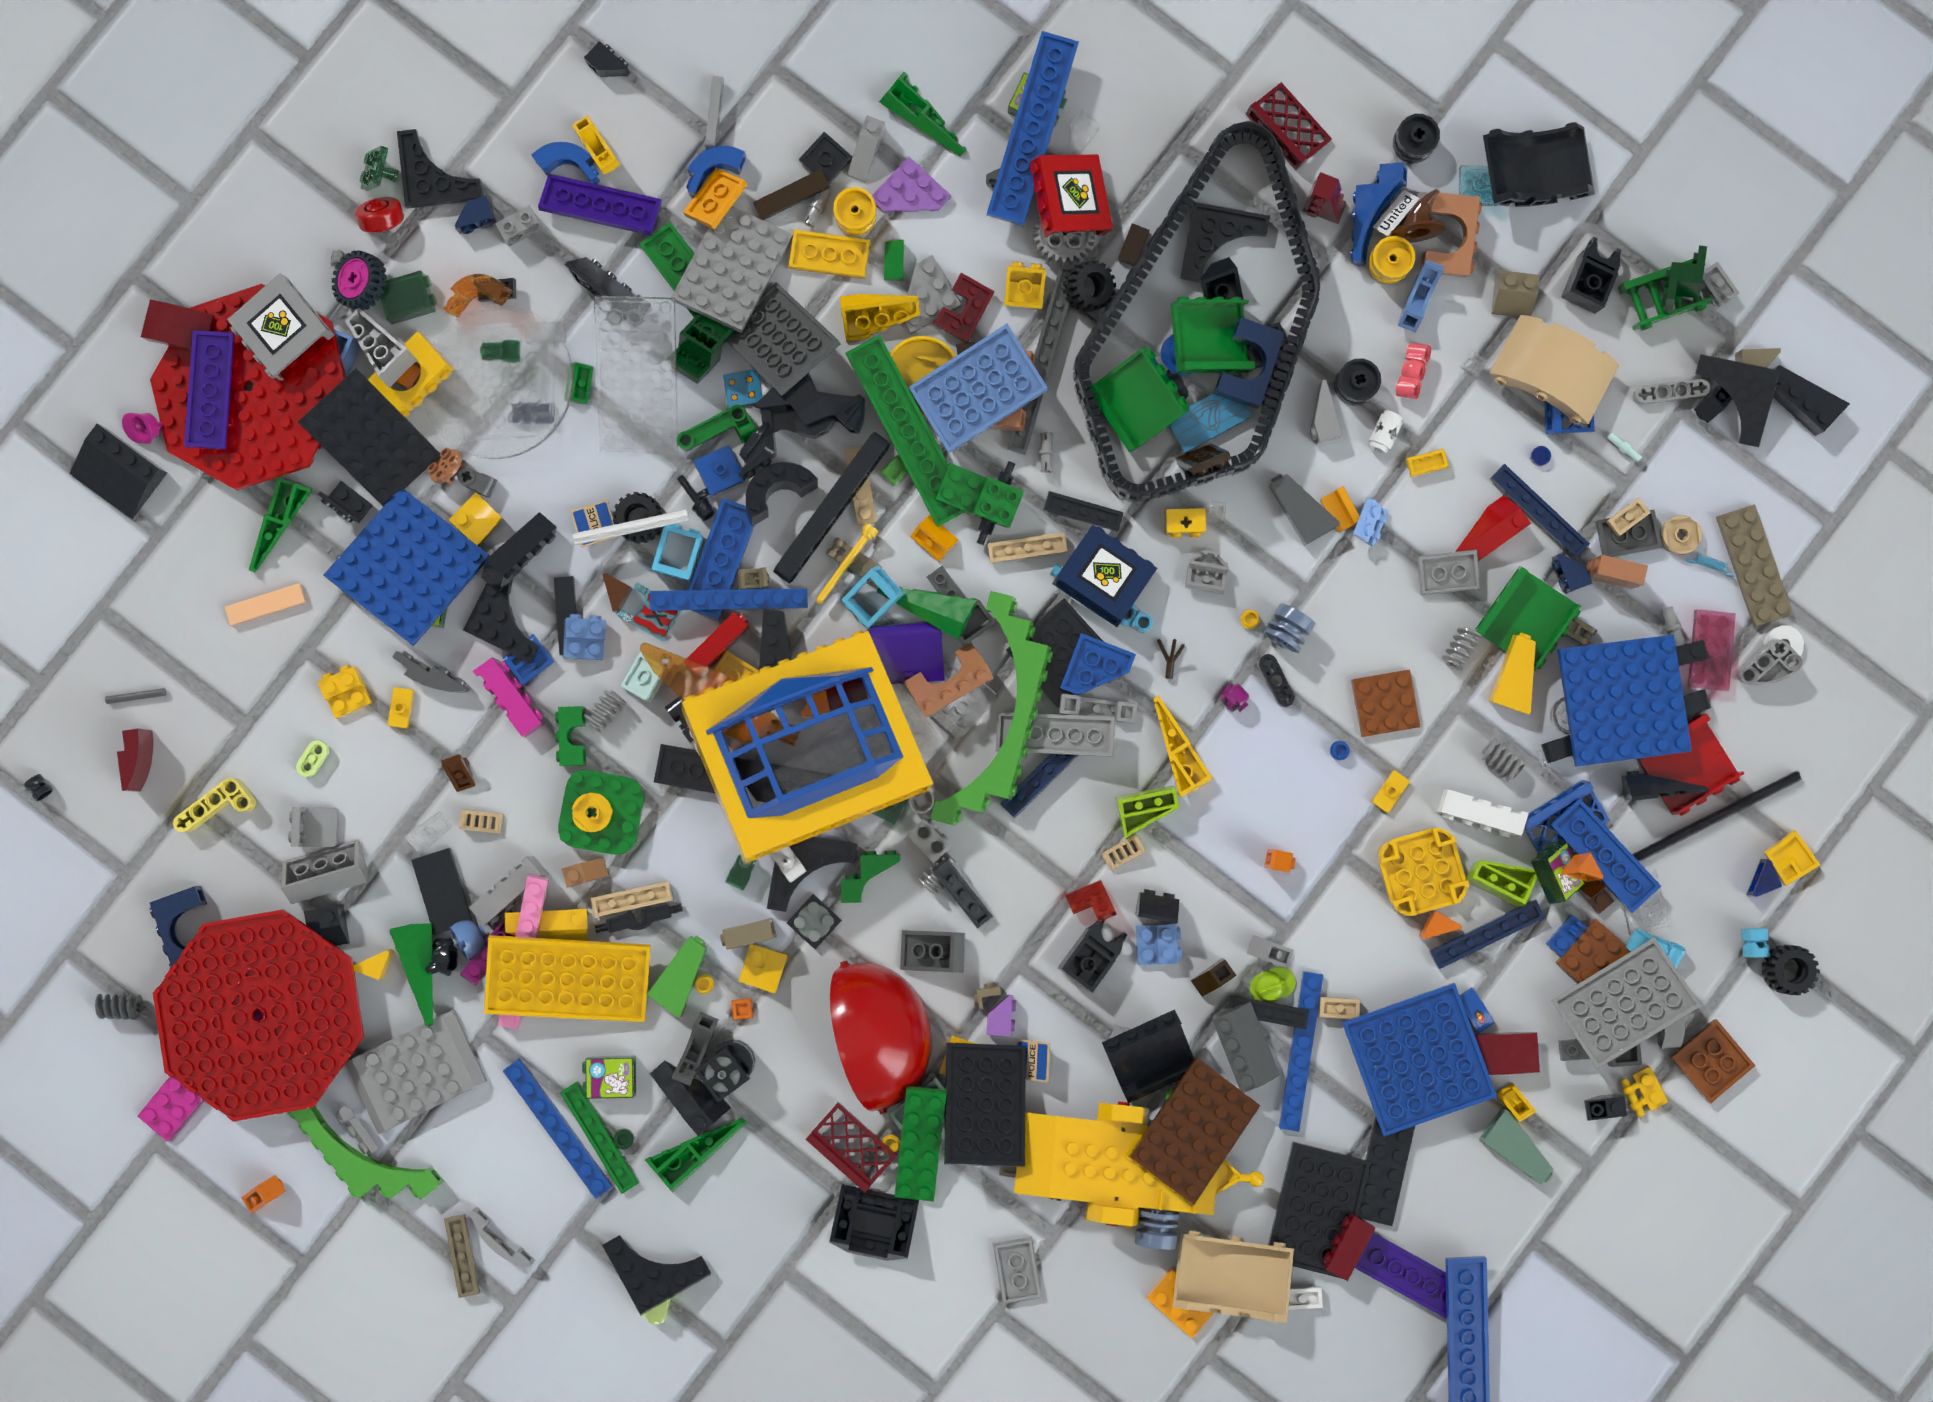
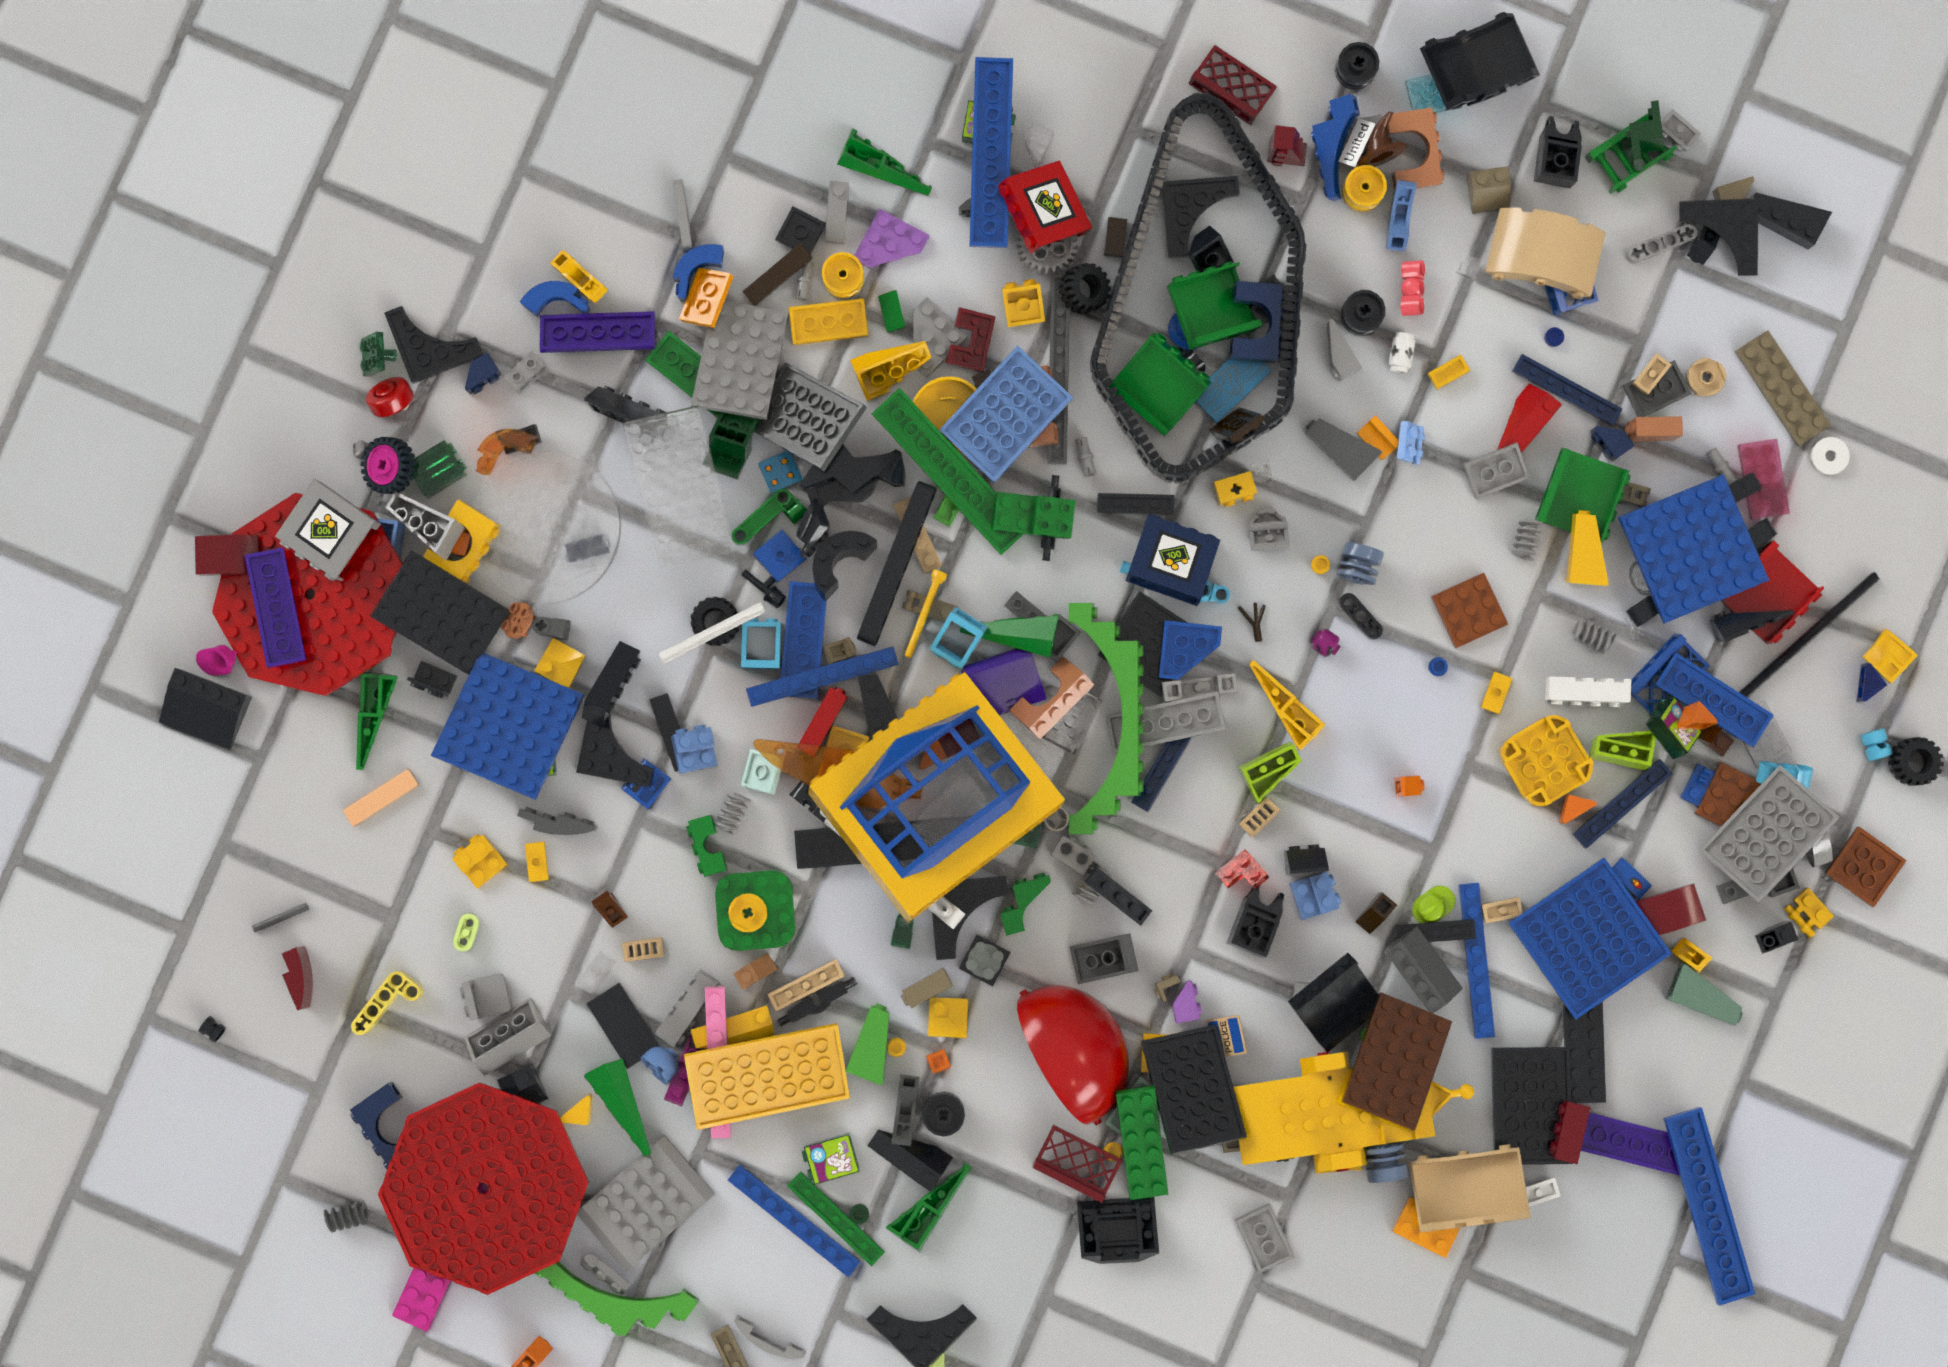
camera: 15 degrees left, 0 degrees up
black hair [425,938,458,976] -> none
dark pink wedge [473,657,545,737] -> none
clear green piece [480,340,521,363] -> none
green slope [565,362,594,405] -> none
piece [570,499,619,548] -> none
black slope [584,41,630,77] -> none
reddish brown slope [602,573,633,613] -> none
flag [618,583,682,642] -> none
black piece [694,1046,751,1102] -> none
light orange panel [910,515,958,562] -> none
tan plate [988,532,1068,564] -> none
light grey slope [1247,935,1293,968] -> none
light aqua bar [1607,432,1642,463] -> none
medium azure piece [1685,553,1734,577] -> none
light grey beam [1736,639,1803,685] -> none

